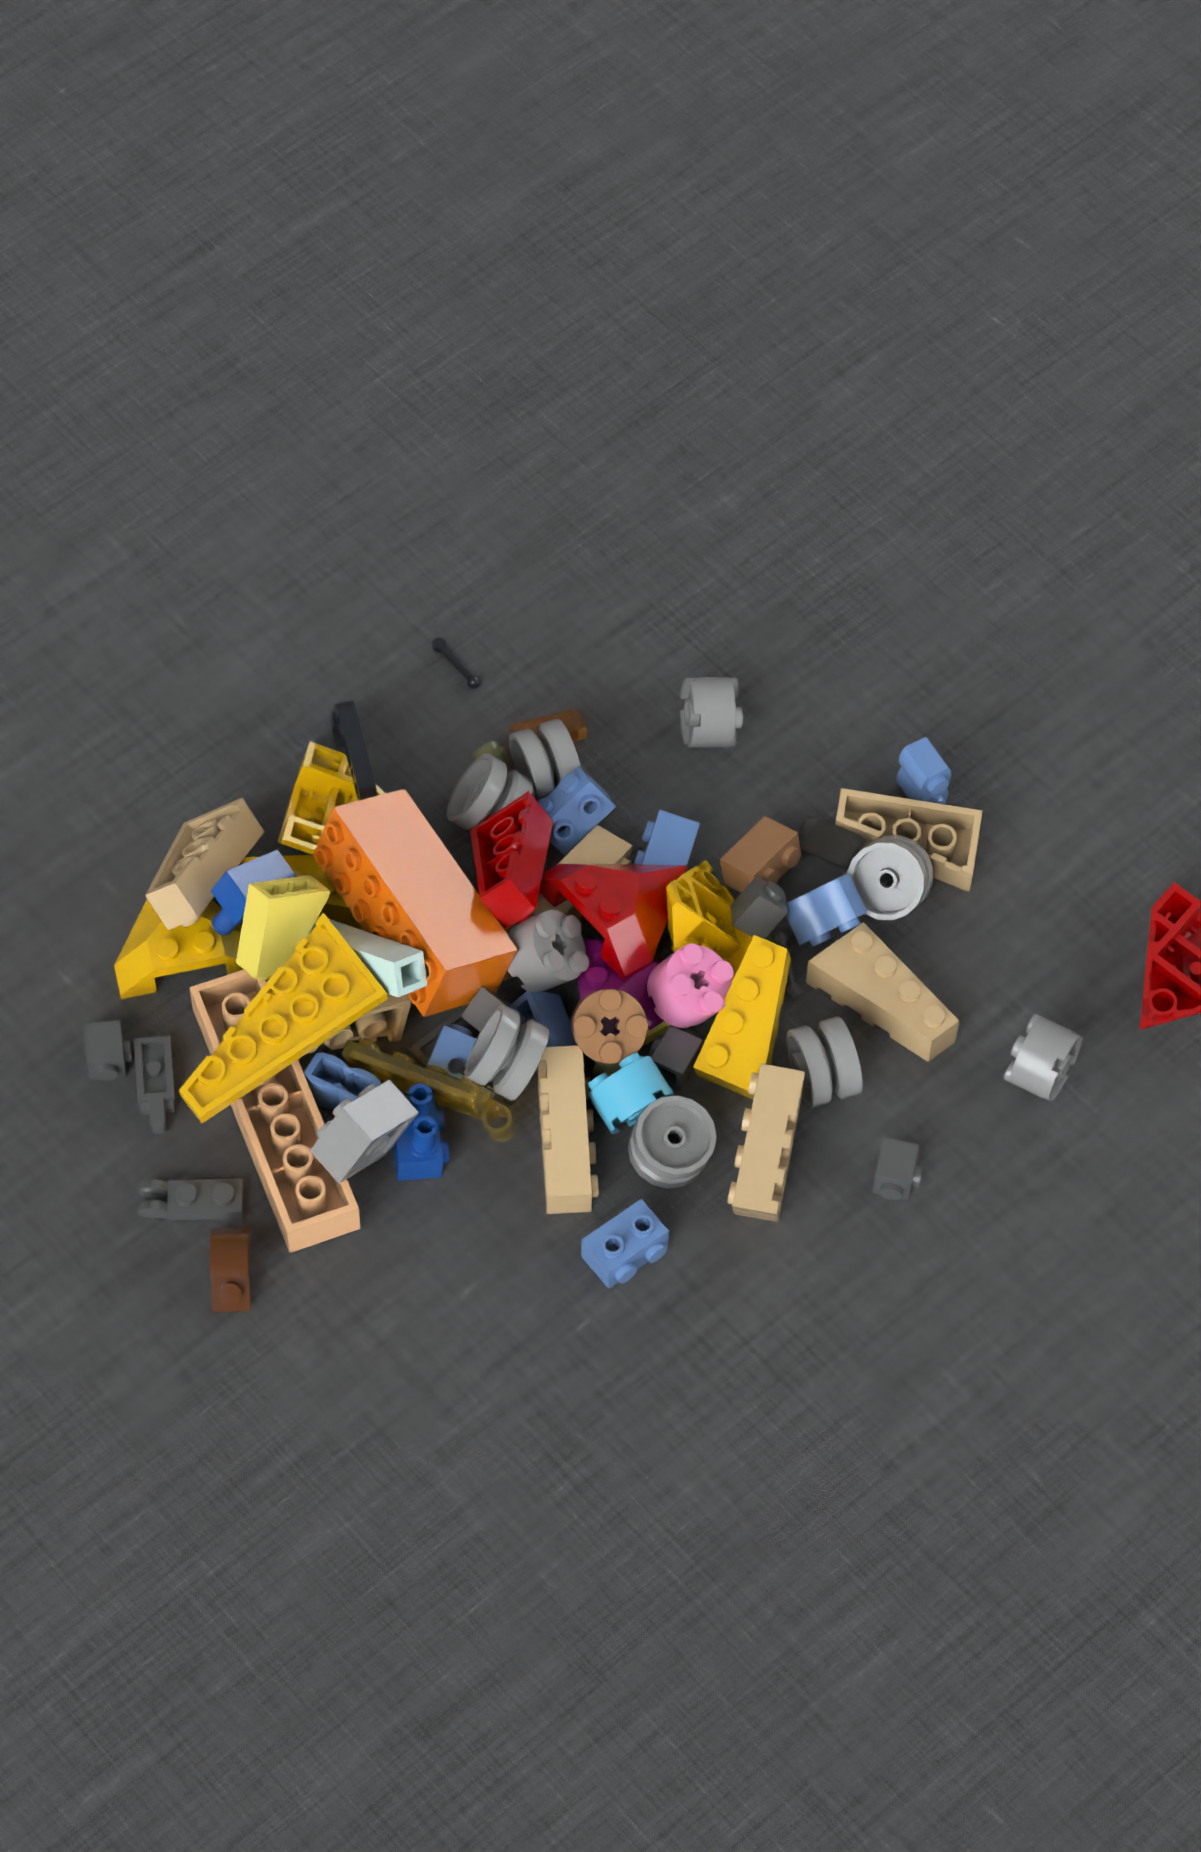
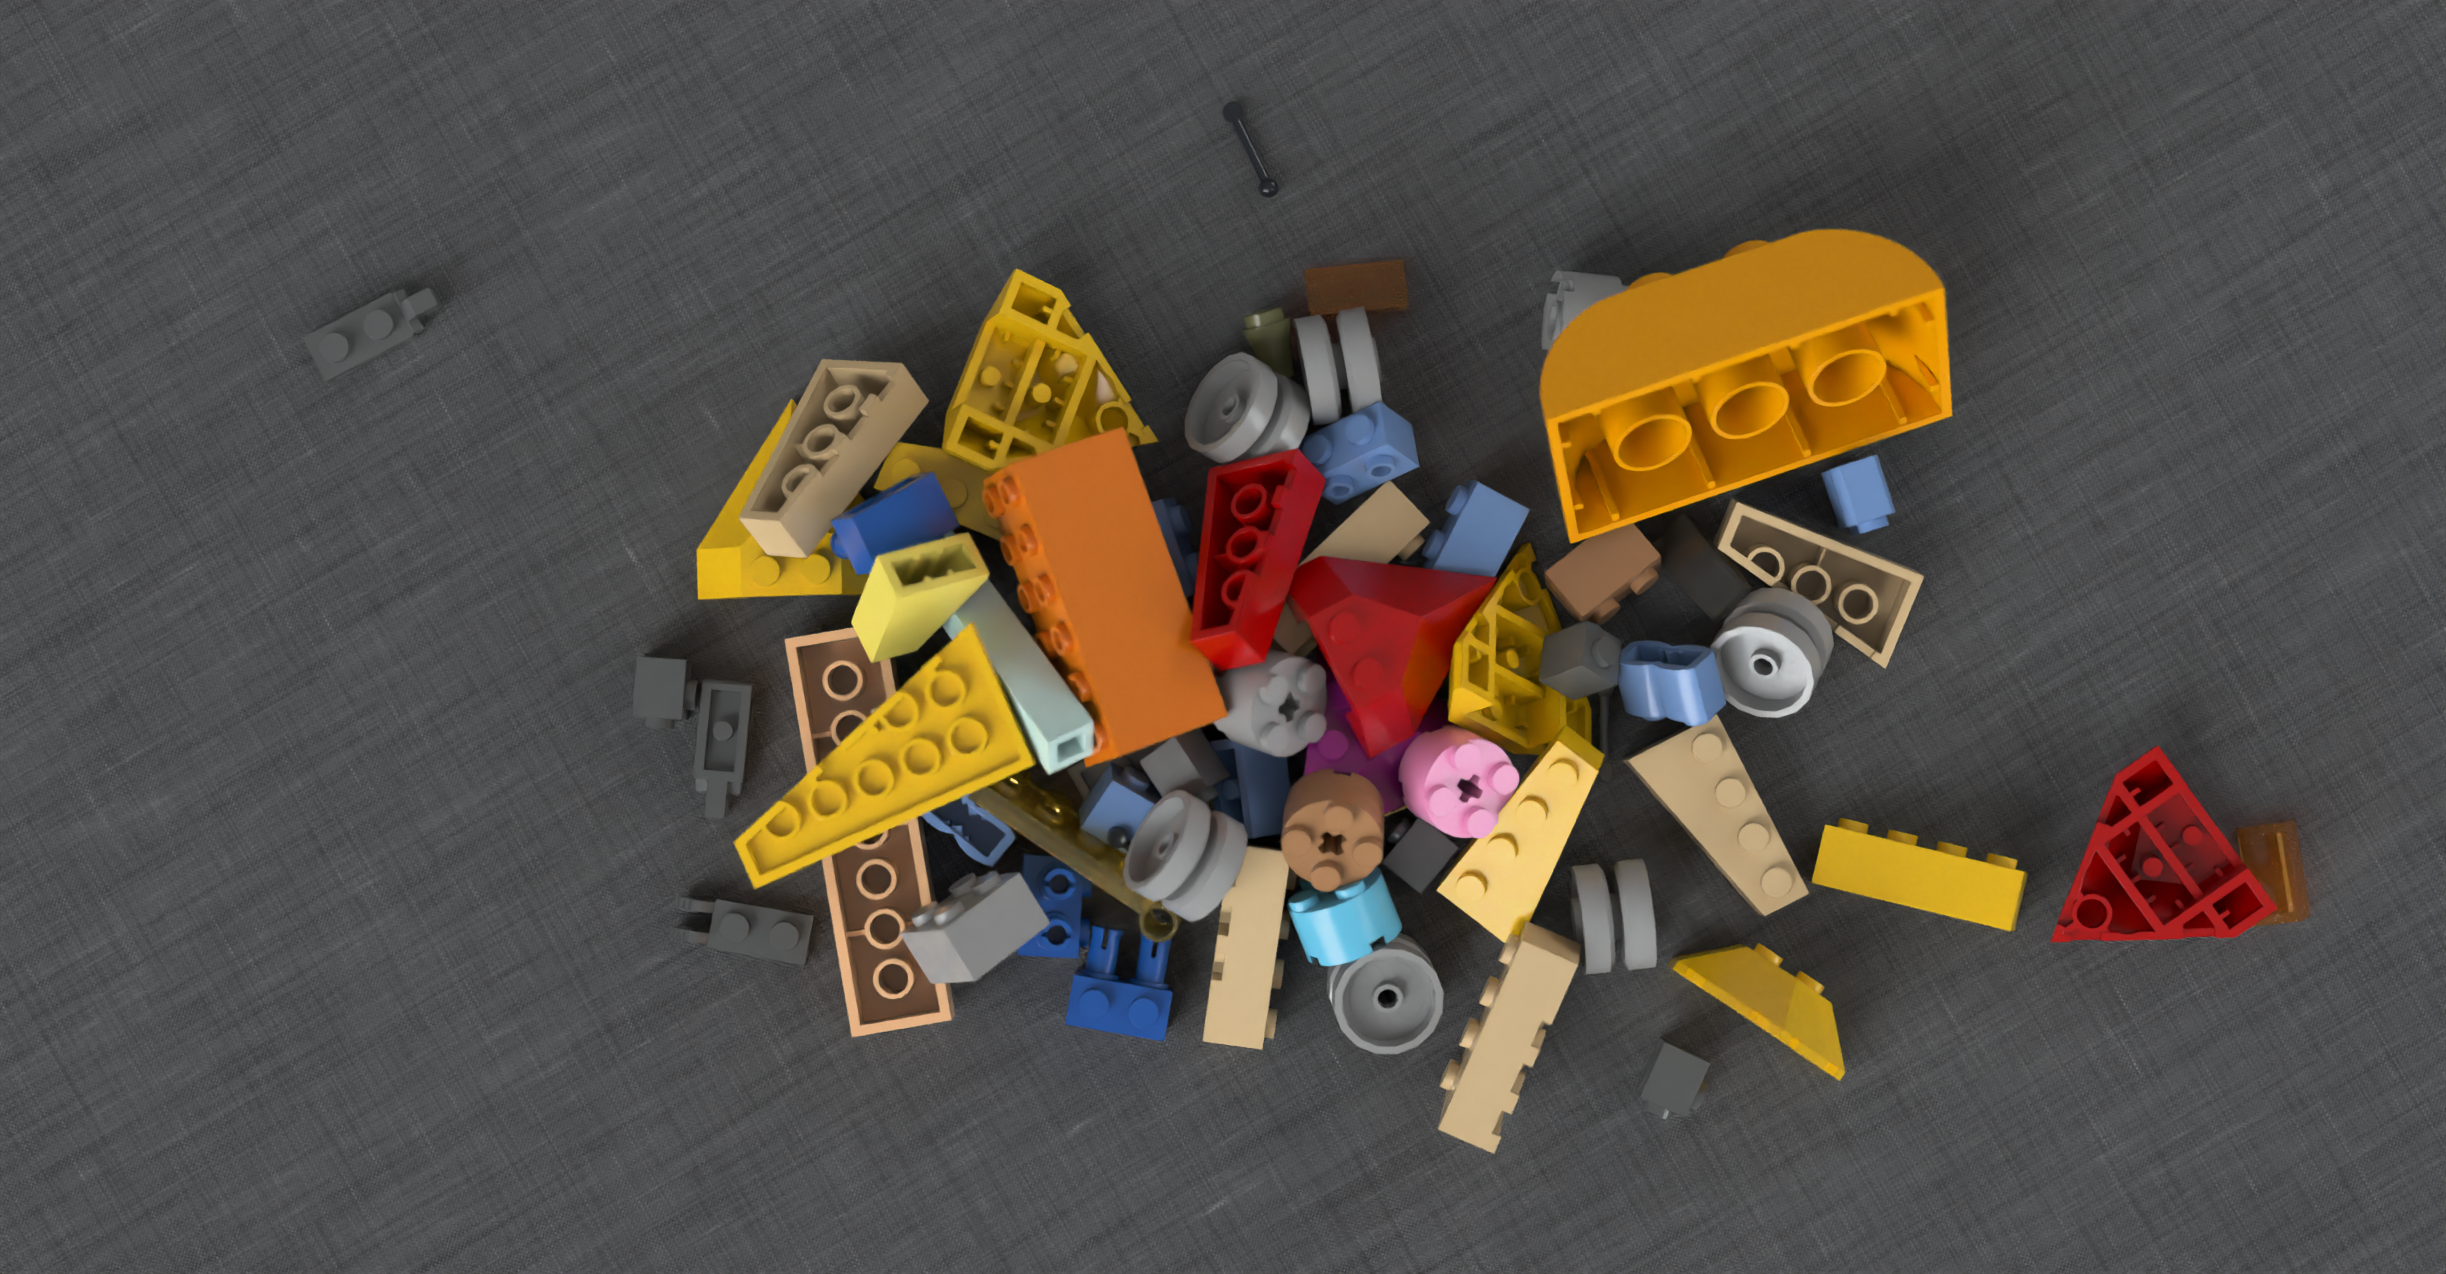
camera: 10 degrees right, 30 degrees up
reddish brown brick [210,1227,251,1312] -> none
black beam [330,700,378,801] -> none
medium blue brick [581,1199,669,1289] -> none
light grey brick [1004,1014,1083,1101] -> none
none -> blue brick [1065,925,1174,1041]
none -> light orange brick [1540,229,1952,544]
none -> yellow wedge [1667,943,1845,1081]
none -> yellow wedge [1811,818,2028,931]

